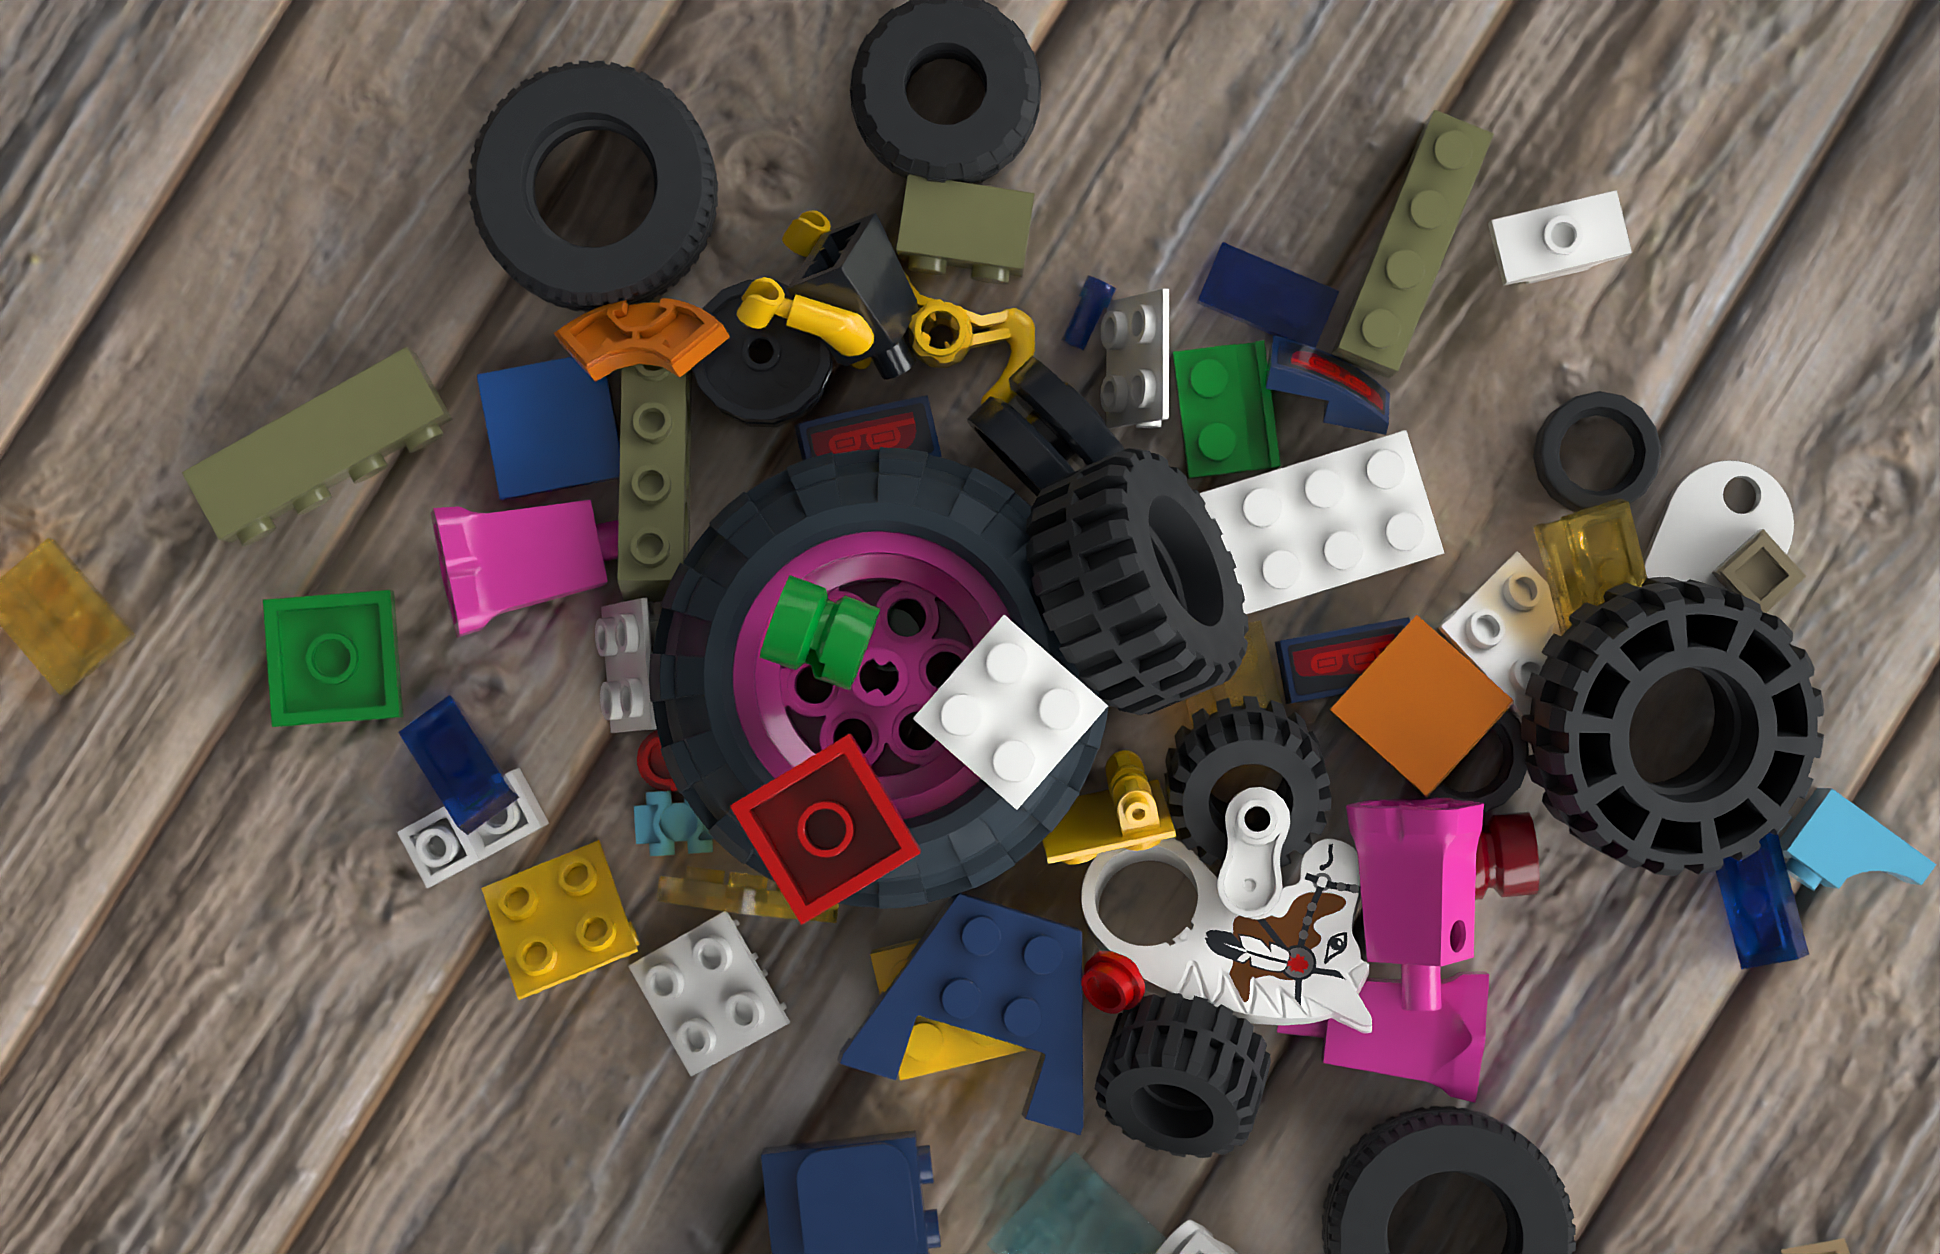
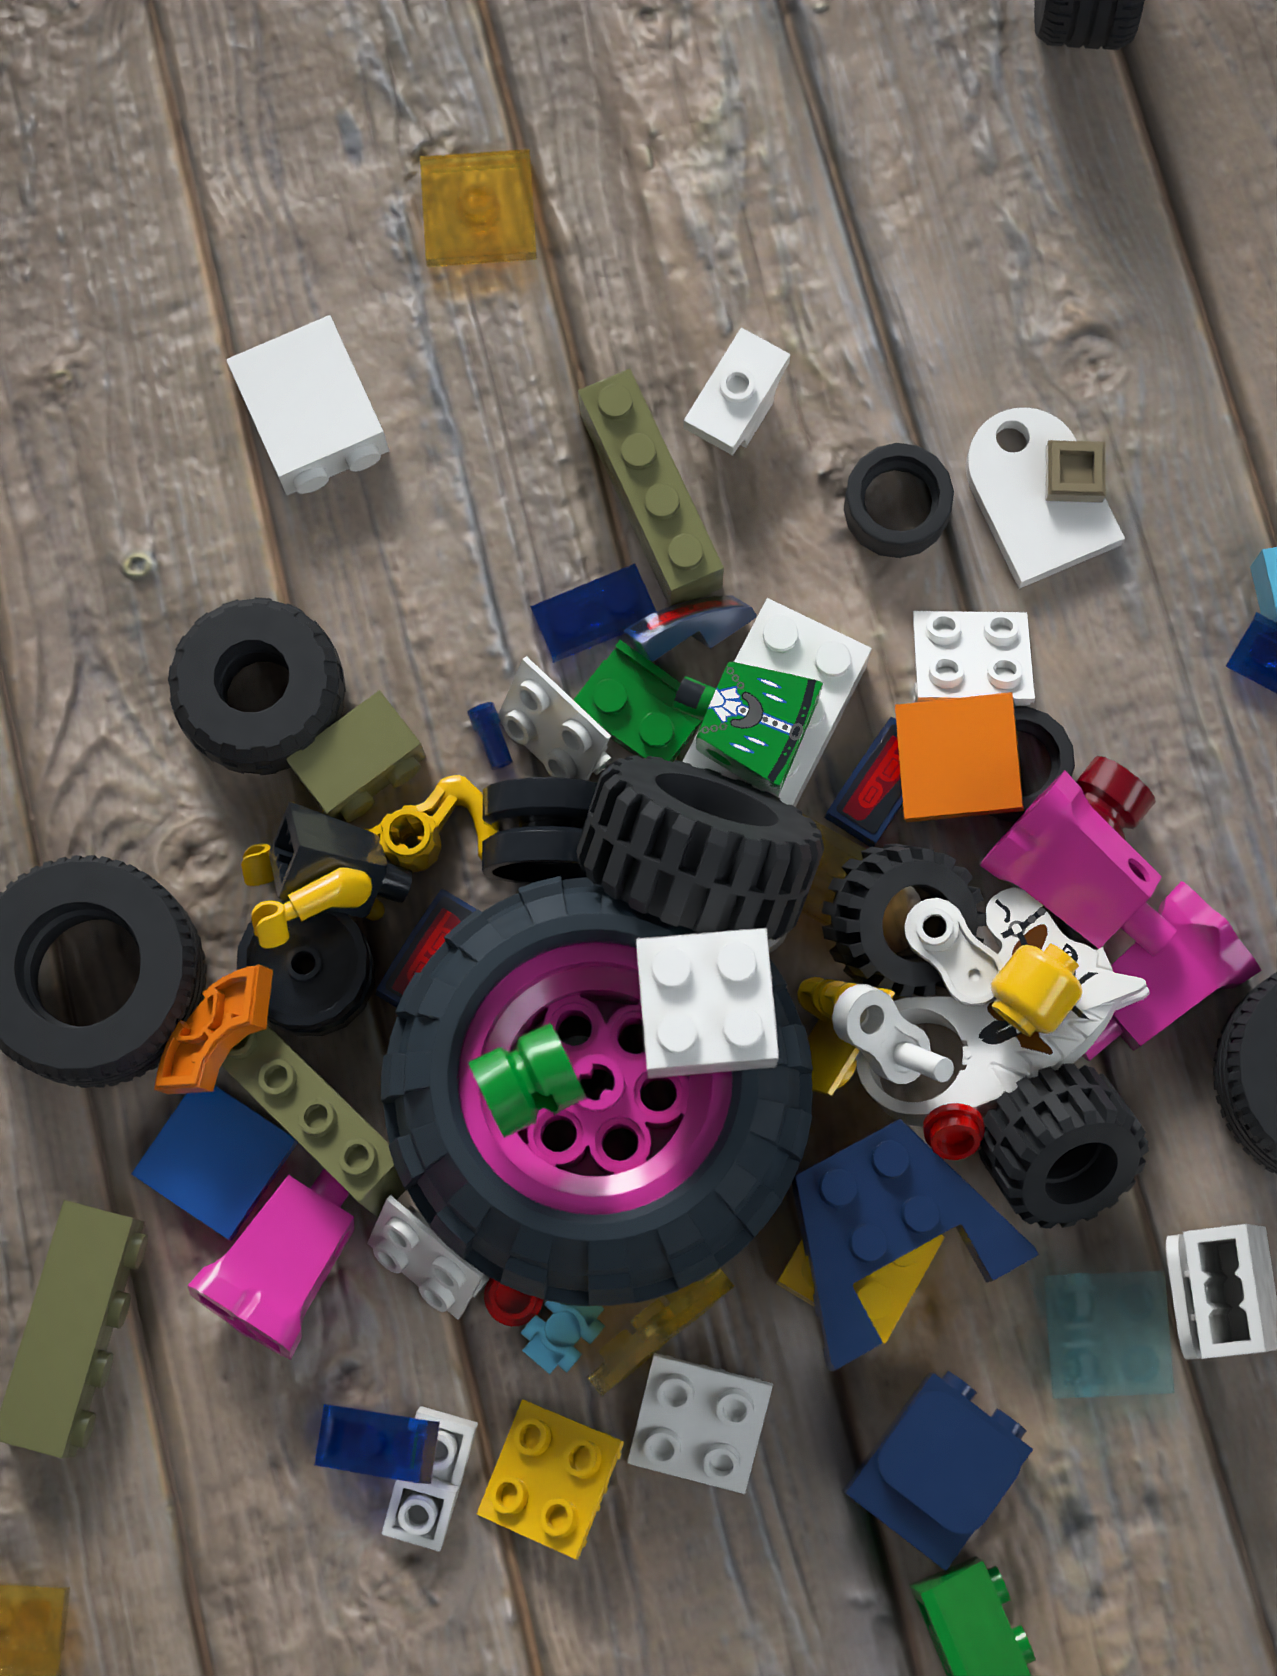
camera: 40 degrees left, 10 degrees down
green plate [263,590,403,727] -> none
red brick [730,734,921,925] -> none
black tyre [1521,577,1824,876] -> none
clear yellow plate [1534,498,1647,636] -> none
none -> green torso [672,662,823,797]
none -> white piece [832,984,954,1084]
none -> yellow head [991,943,1083,1037]

